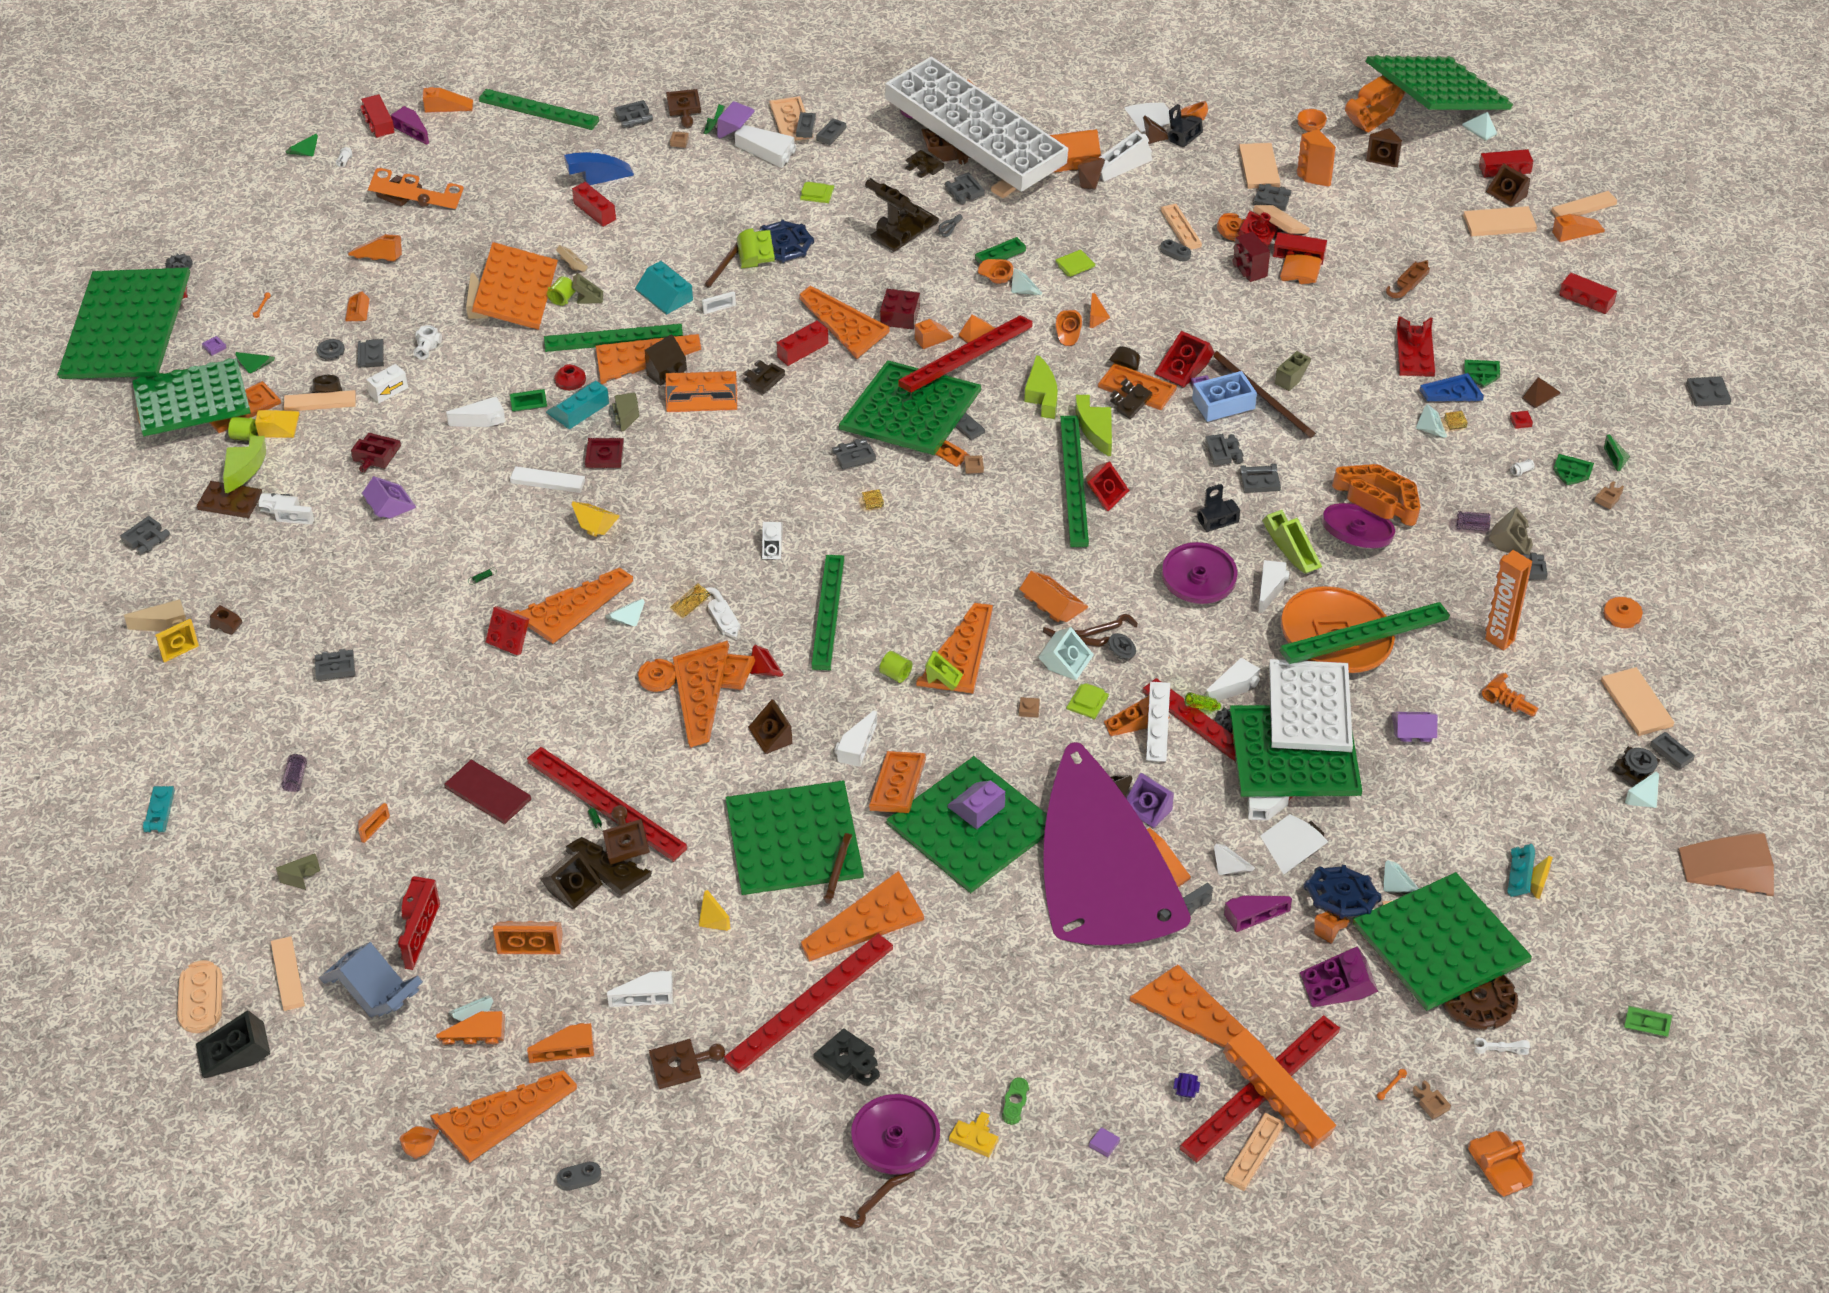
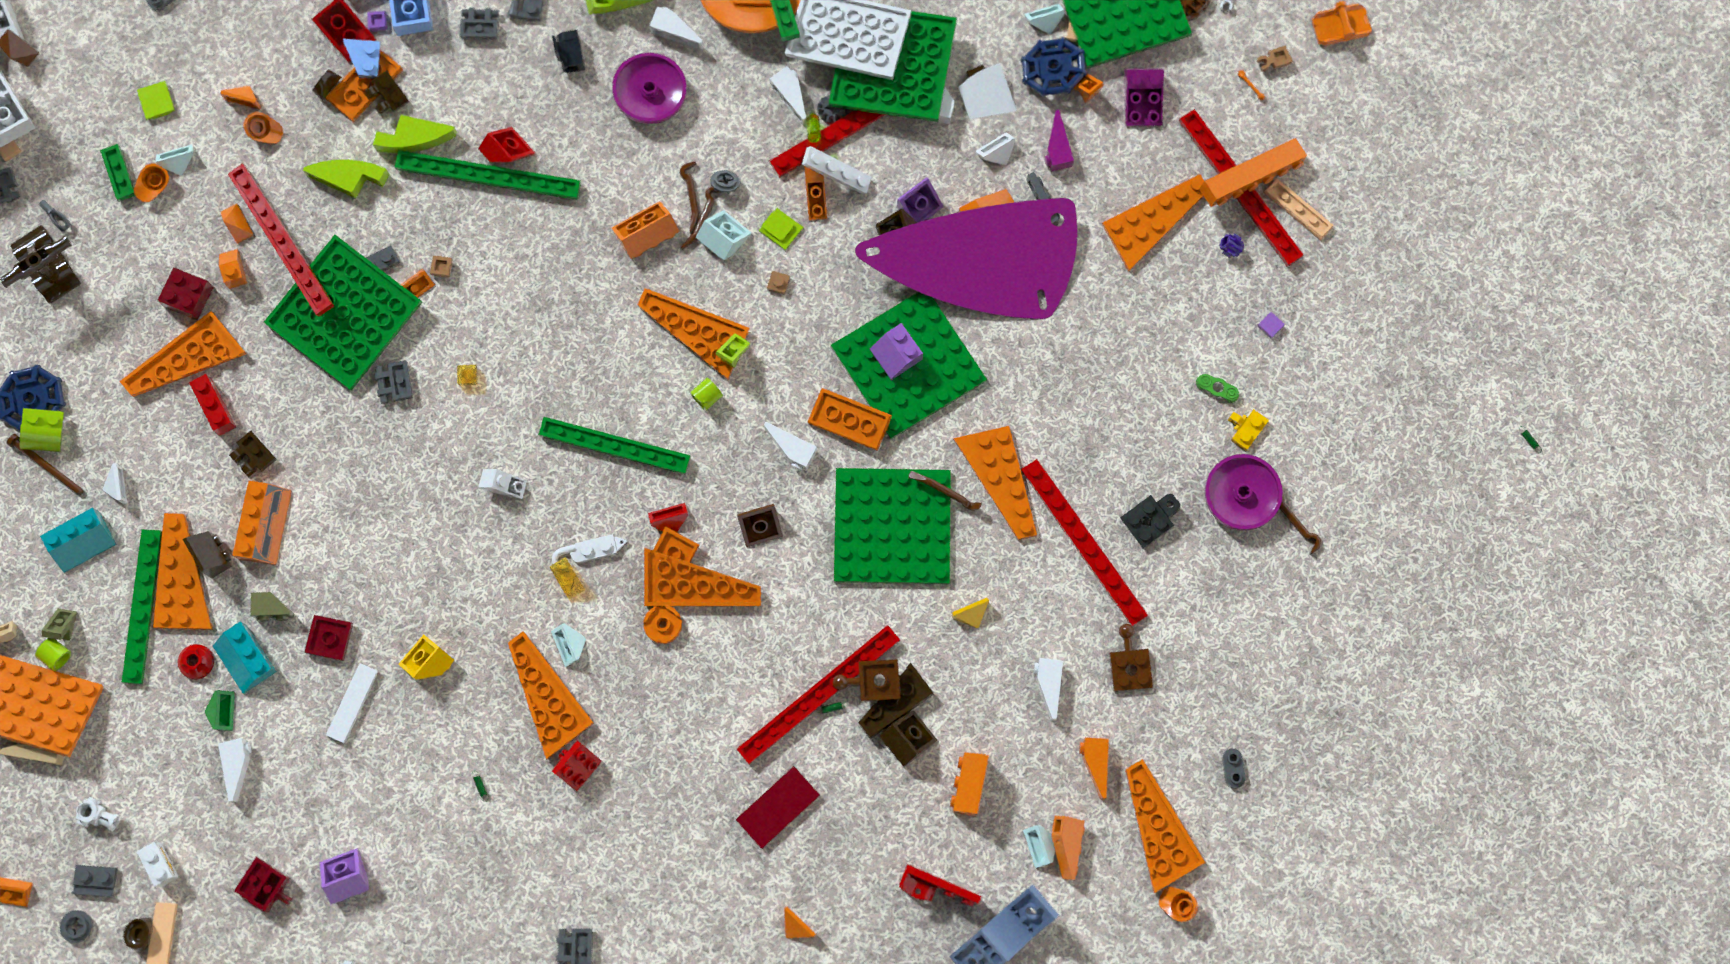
camera: 80 degrees left, 30 degrees up
none -> light blue wing [344,39,380,79]

